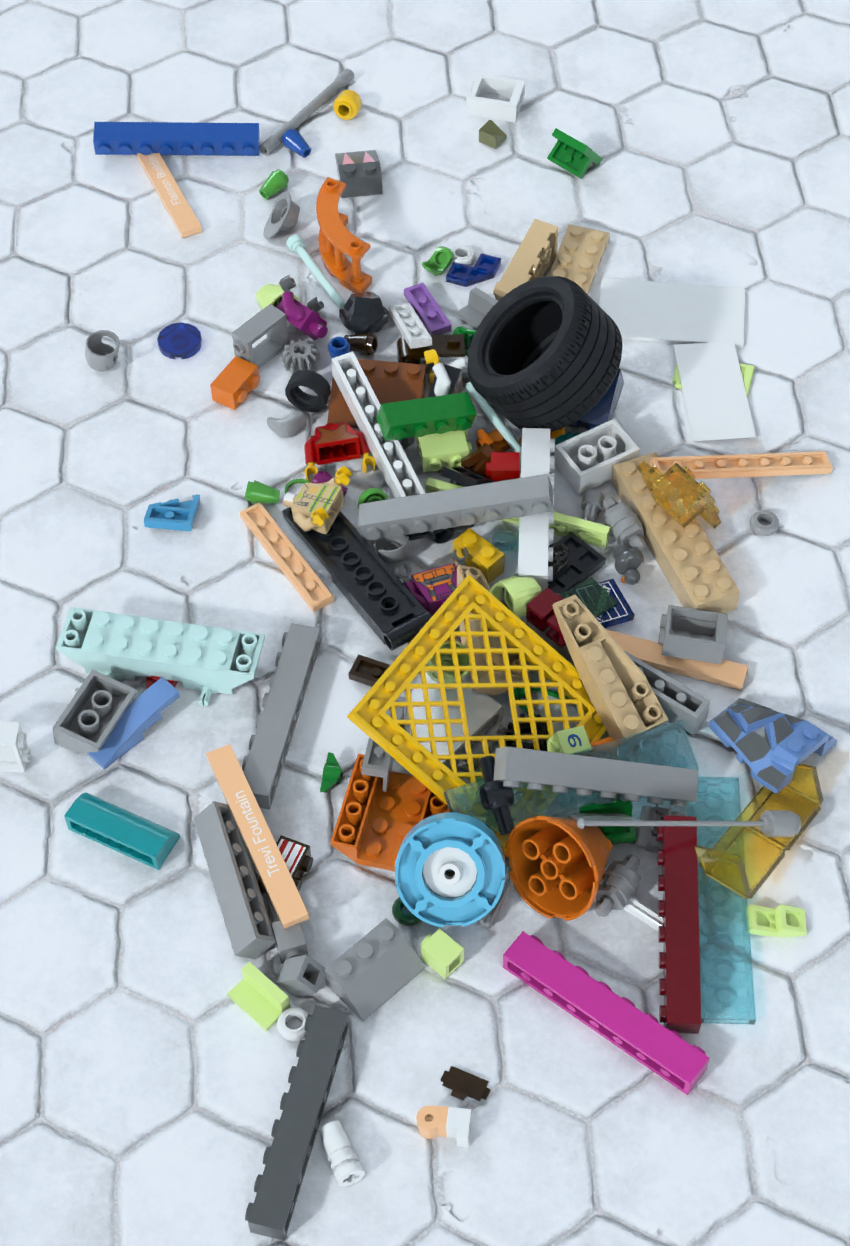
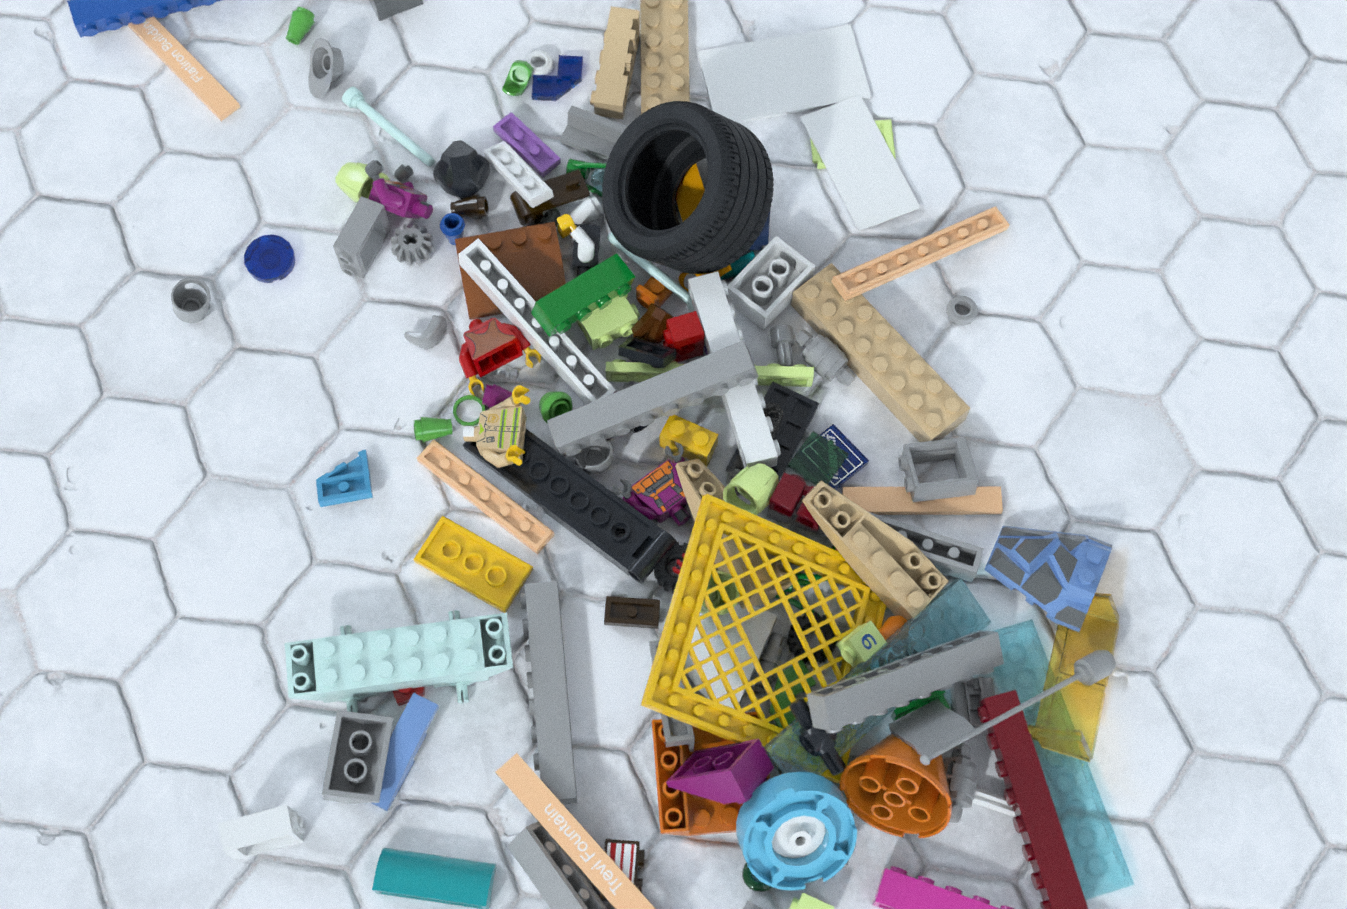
camera: 20 degrees left, 15 degrees up
orange brick [210,356,260,410] -> none
black tyre [285,369,331,412] -> none
orange fence [316,177,372,293] -> none
green piece [320,752,343,793] -> none
clear light blue cone [492,528,519,552] -> none
dark grey animal [613,545,644,585] -> none
clear yellow bracket [637,461,722,529] -> none
yellowish green slope [746,904,807,937] -> none
none -> yellow tile [413,515,533,613]
none -> magenta slope [666,739,774,804]

